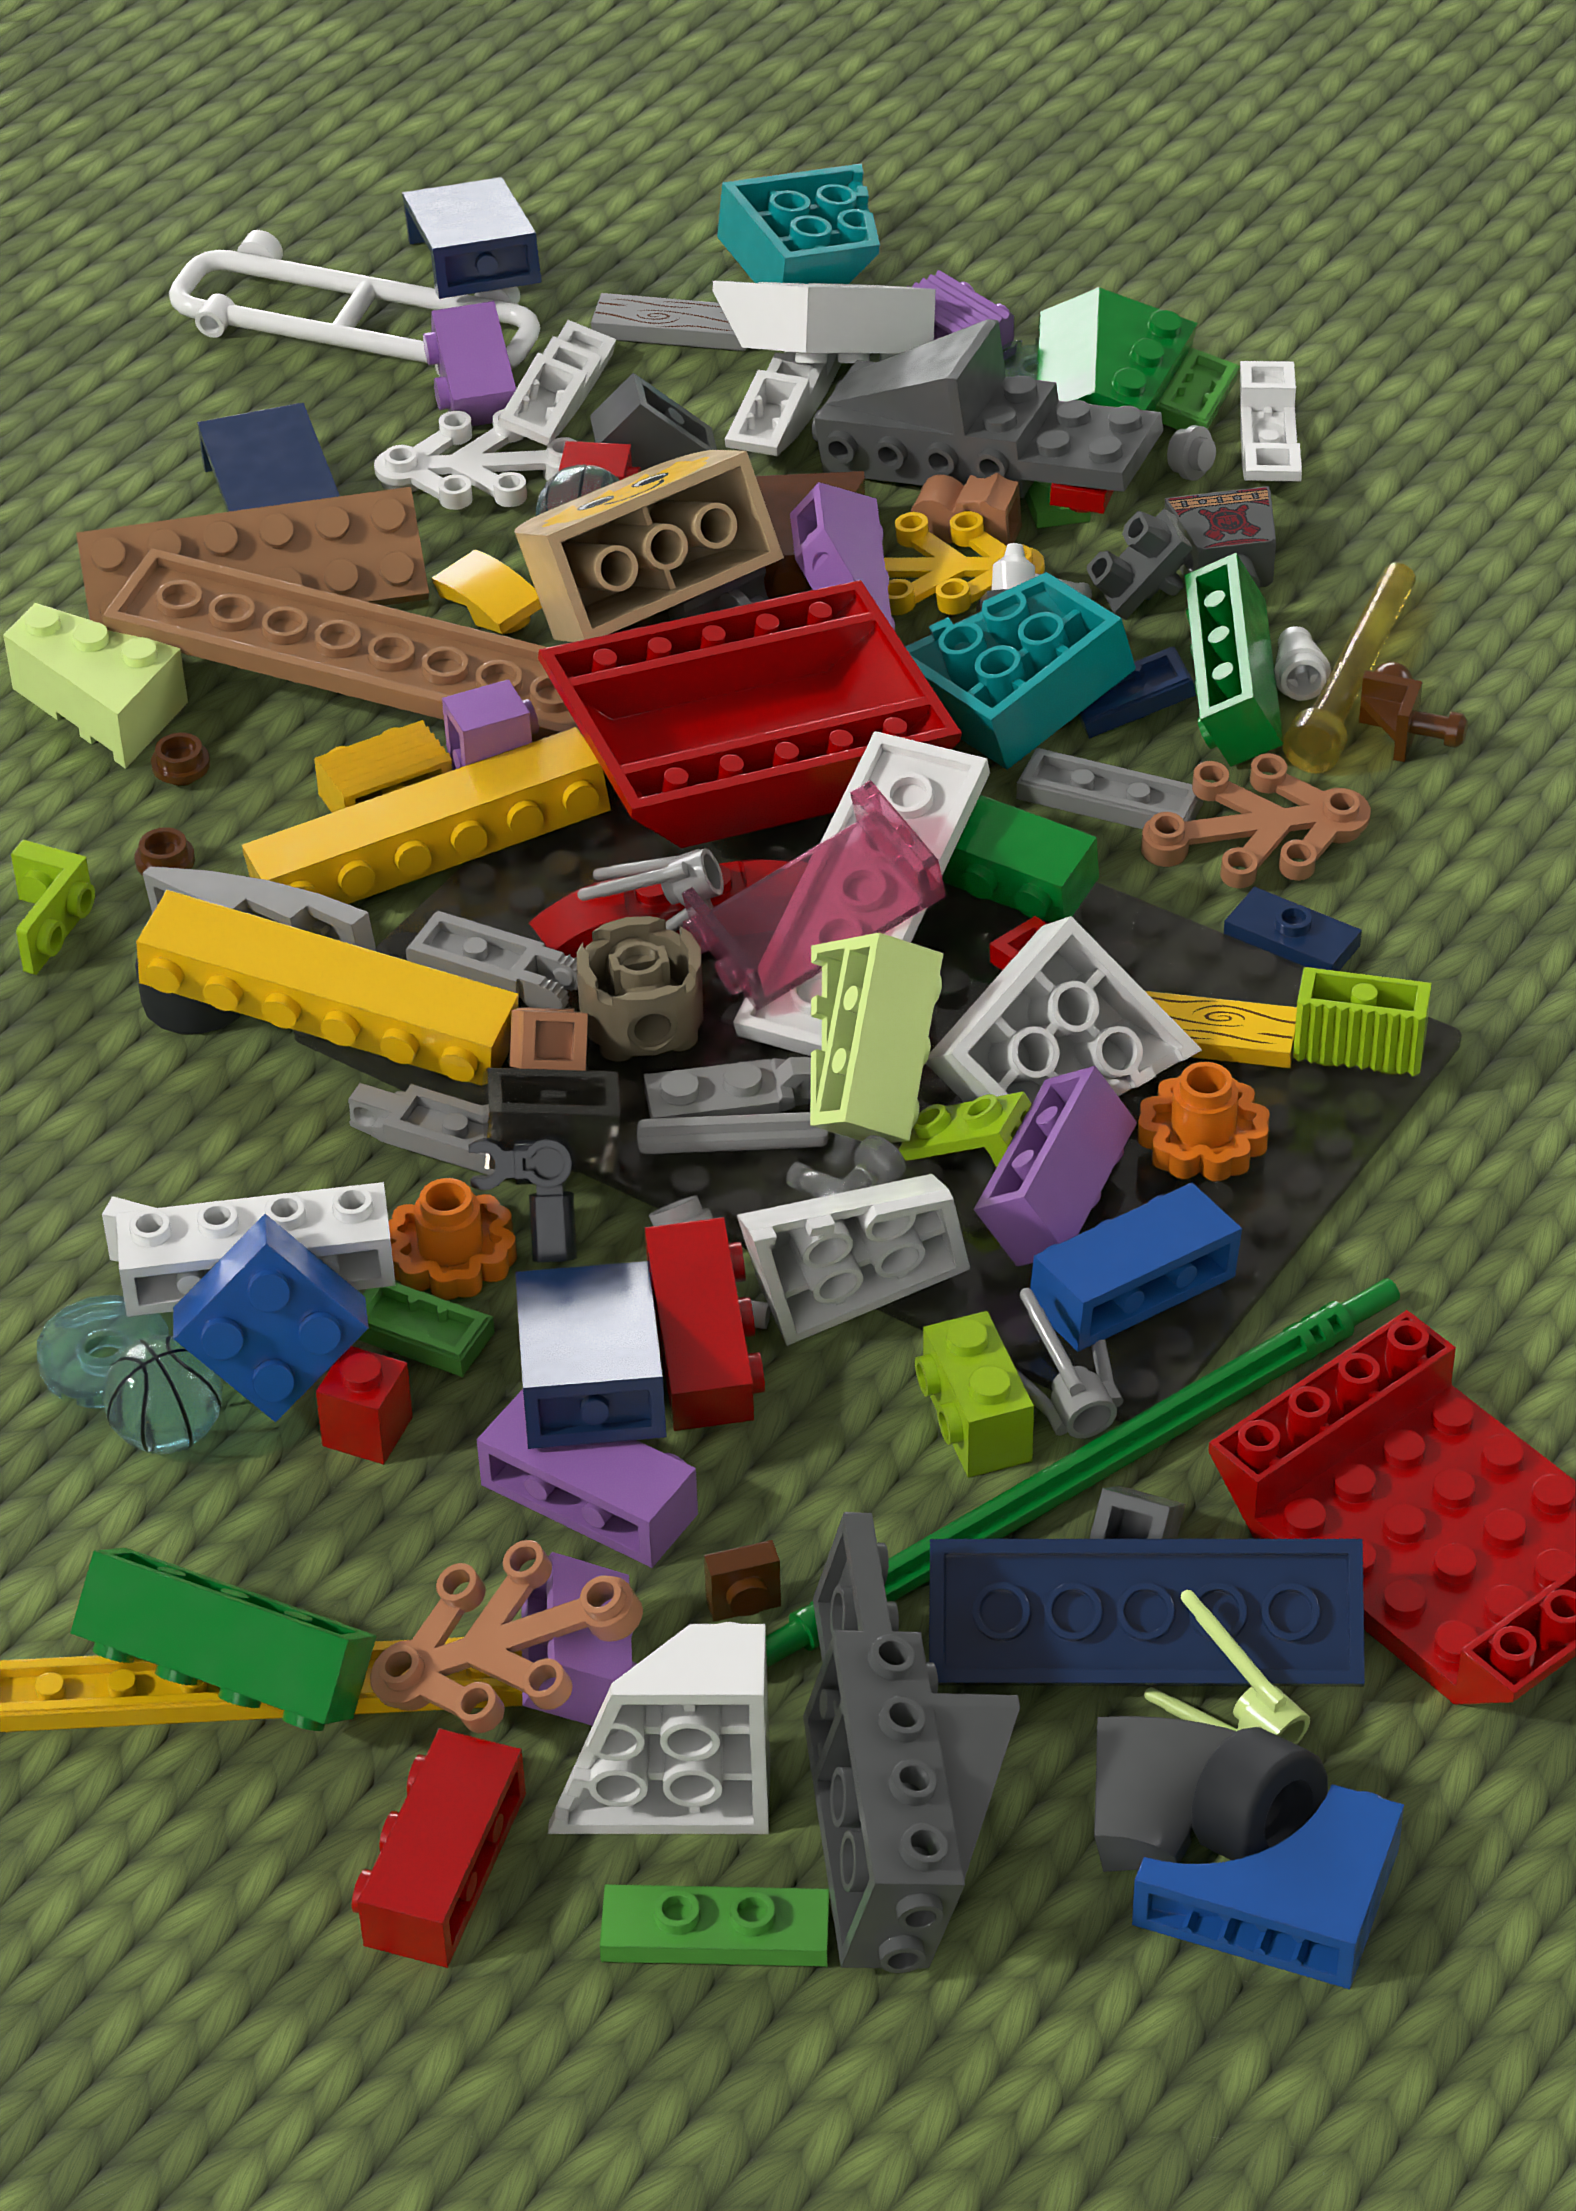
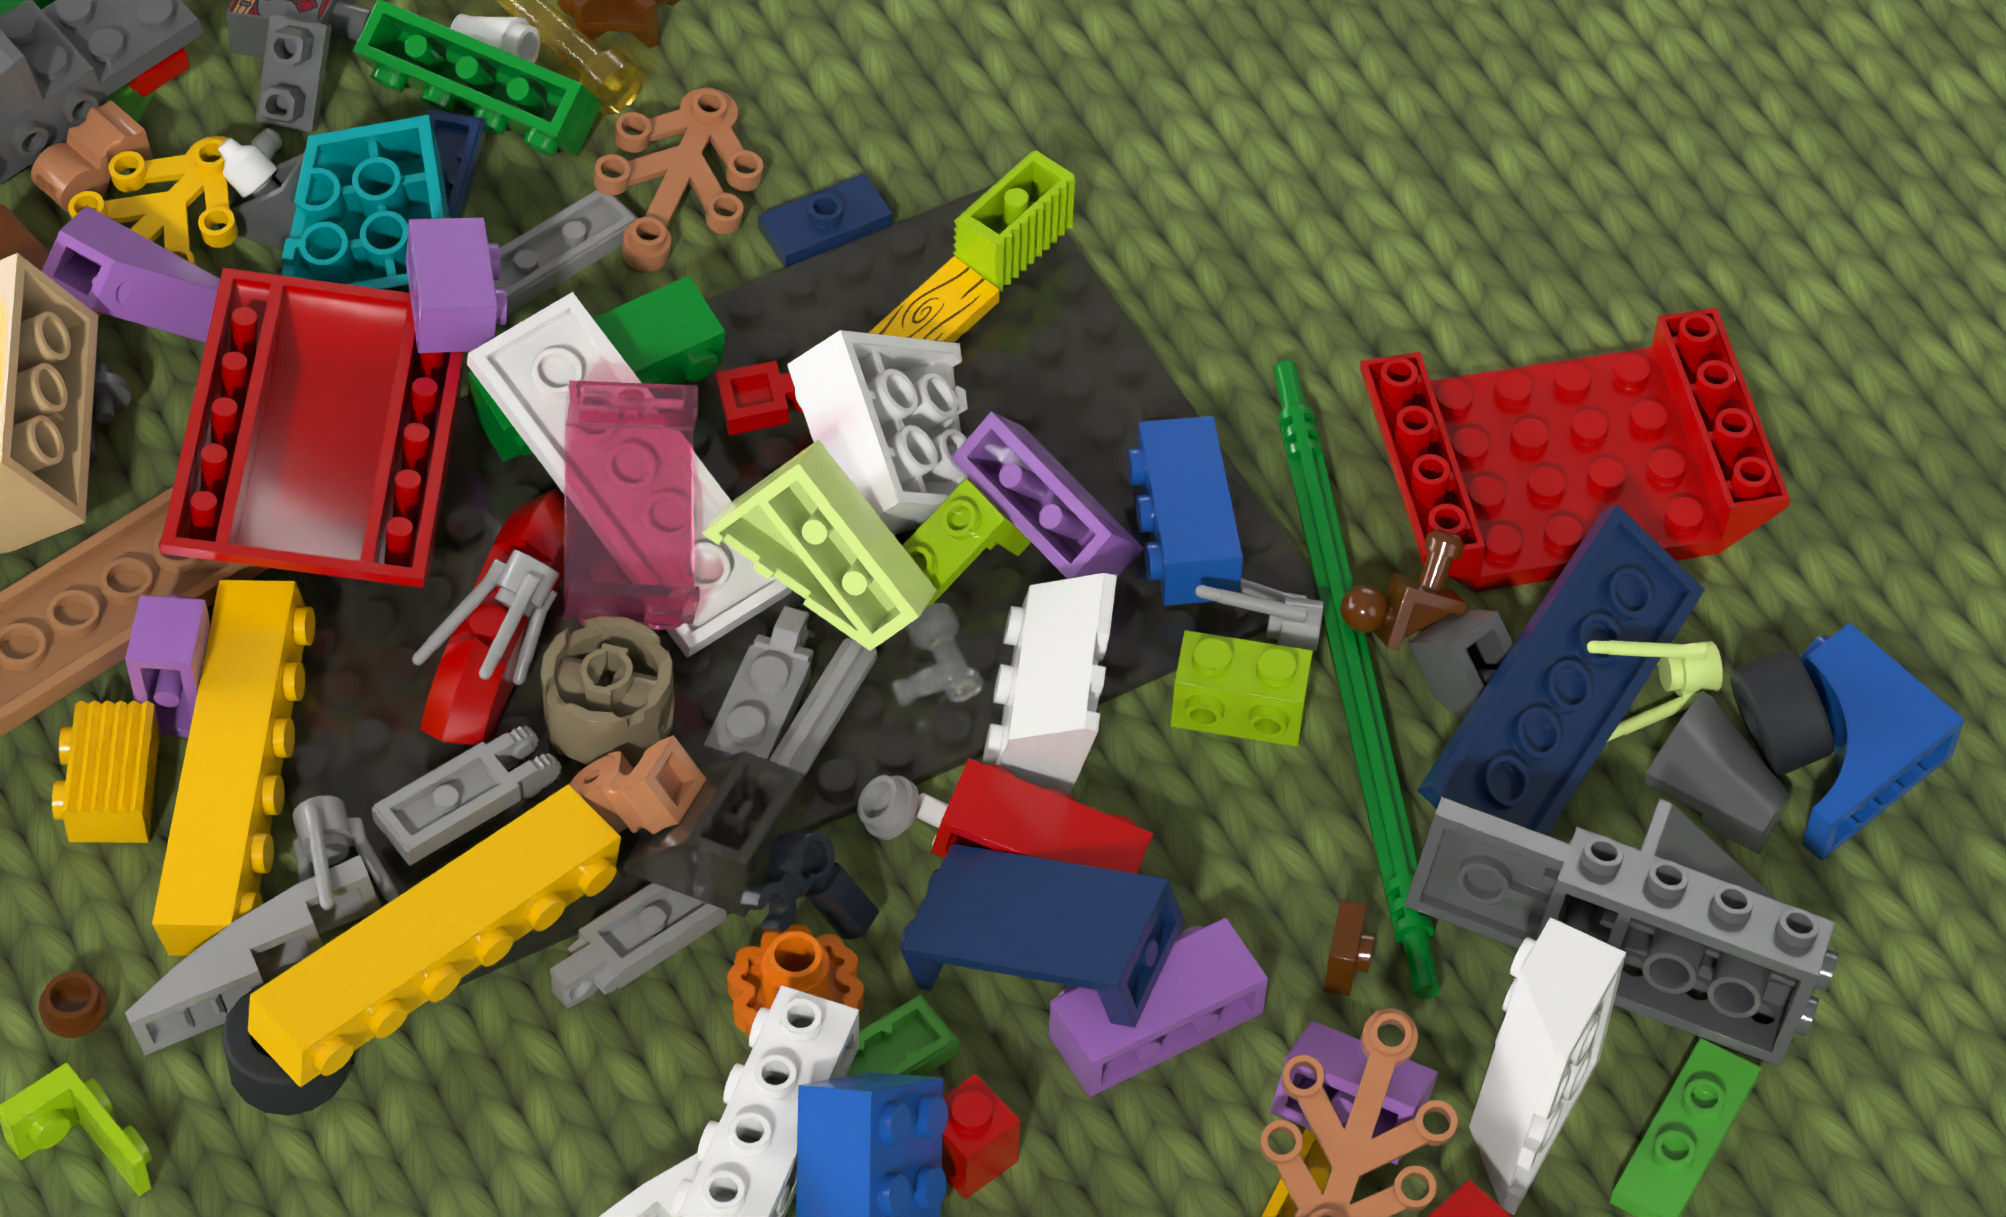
camera: 65 degrees left, 10 degrees up
orange plant [1138,1062,1270,1182] -> none
none -> light grey plant [292,795,399,910]
none -> medium lavender brick [406,218,507,353]
none -> reddish brown piece [1340,529,1467,651]

